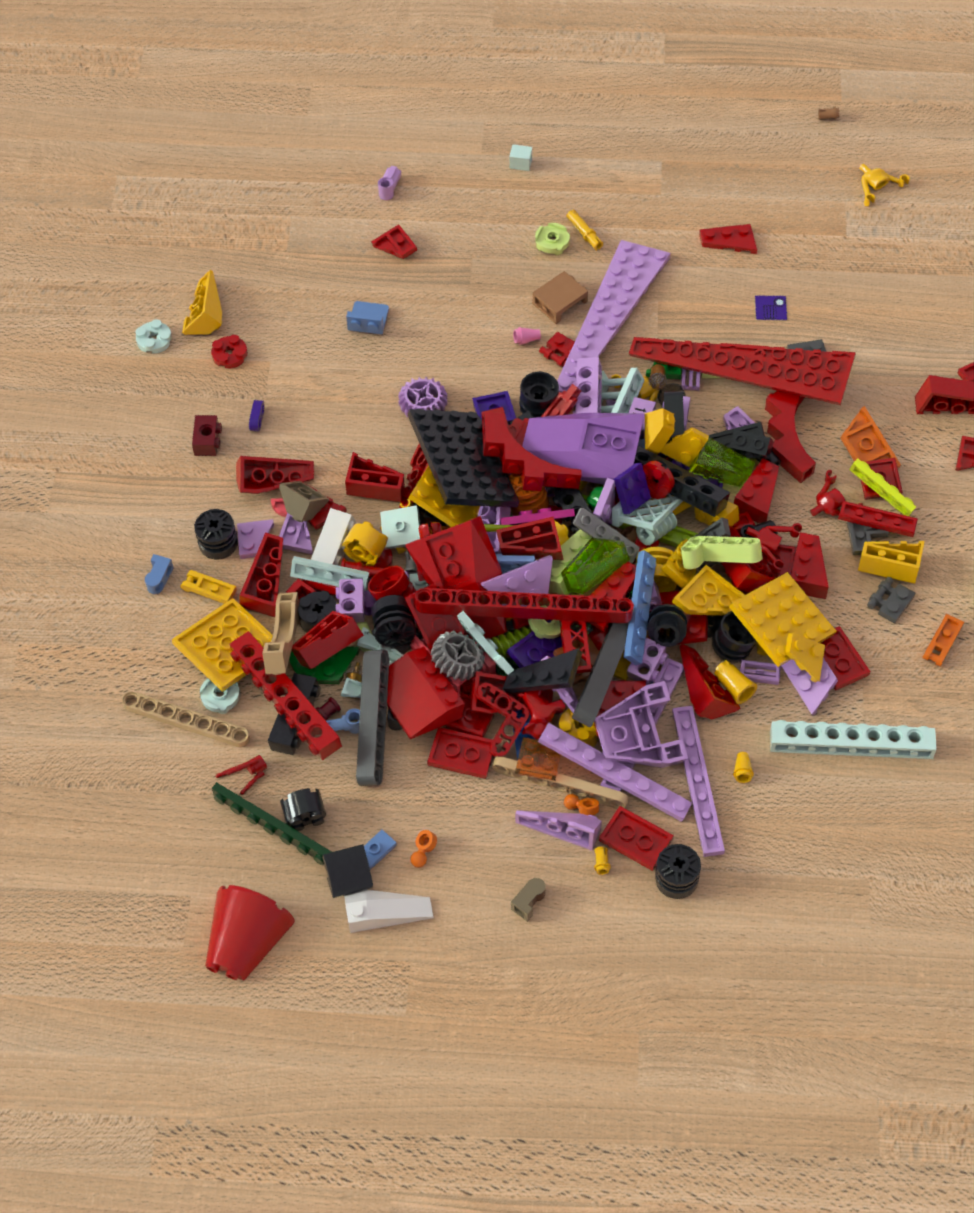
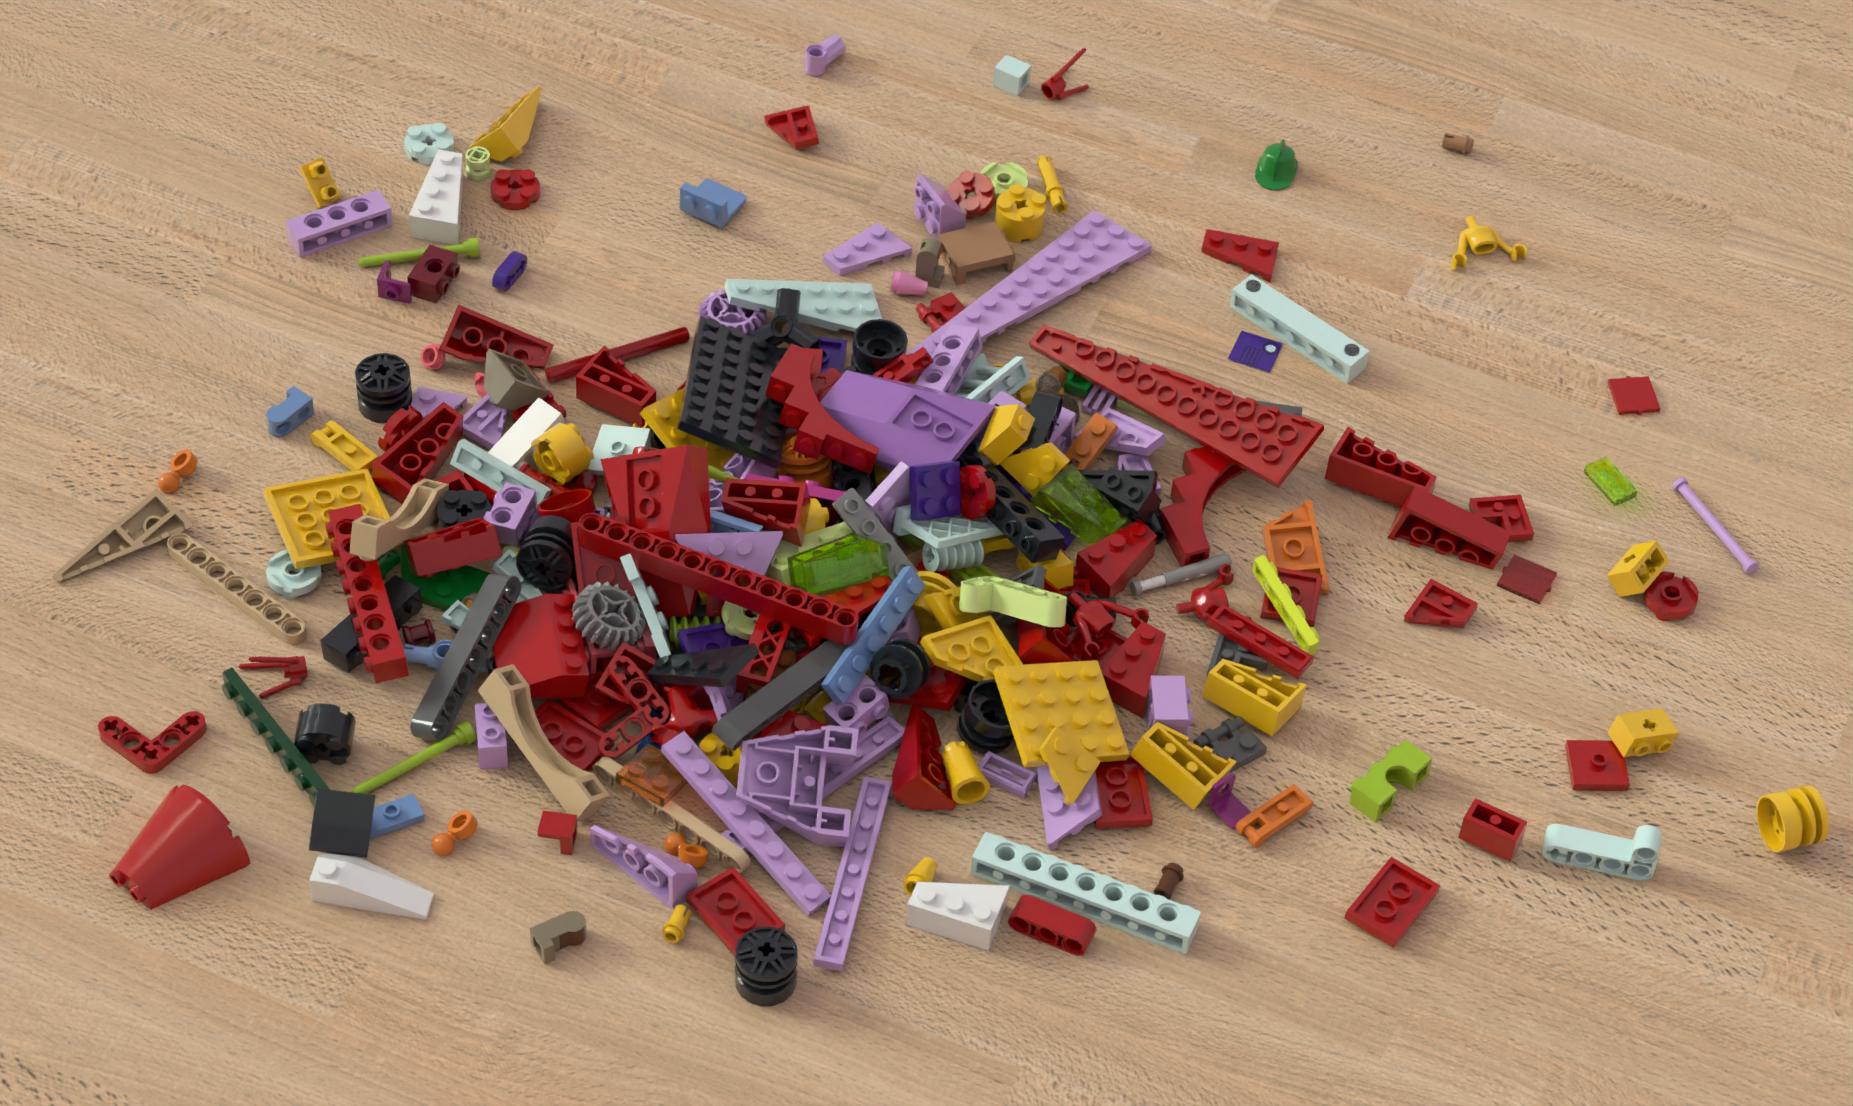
camera: 15 degrees right, 10 degrees down
none -> tan wedge [53,489,193,582]
none -> red beam [98,711,207,774]
none -> orange plate [158,449,198,493]
none -> lavender brick [286,190,392,258]
none -> yellow hips [299,157,341,208]
none -> lime piece [352,721,477,794]
none -> lime piece [358,237,480,267]
none -> magenta bracket [377,260,412,303]
none -> red plate [378,406,423,452]
none -> white wedge [409,149,464,245]
none -> coral plate [421,344,446,370]
none -> yellowish green wheel [465,146,491,181]
none -> lavender brick [475,703,508,769]
none -> tan arch [478,664,610,822]
none -> red panel [537,810,578,855]
none -> red axle [545,327,690,383]
none -> light aqua wing [724,279,882,333]
none -> black piece [749,288,822,349]
none -> lavender wing [823,222,912,276]
none -> white wedge [906,882,1010,951]
none -> lavender slope [913,174,966,241]
none -> dark tan leg [915,238,945,288]
none -> plate [947,170,996,219]
none -> yellow brick [995,184,1046,243]
none -> red beam [1008,895,1097,956]
none -> red plant [1041,48,1089,100]
none -> orange plate [1062,412,1119,470]
none -> lavender wing [1073,408,1166,456]
none -> light grey piece [1130,554,1232,596]
none -> yellow wedge [1130,722,1237,810]
none -> lavender brick [1146,675,1193,742]
none -> reddish brown pin [1154,862,1184,900]
none -> magenta bracket [1207,773,1251,829]
none -> light aqua piece [1230,274,1369,384]
none -> green piece [1255,139,1298,191]
none -> red wedge [1324,427,1437,507]

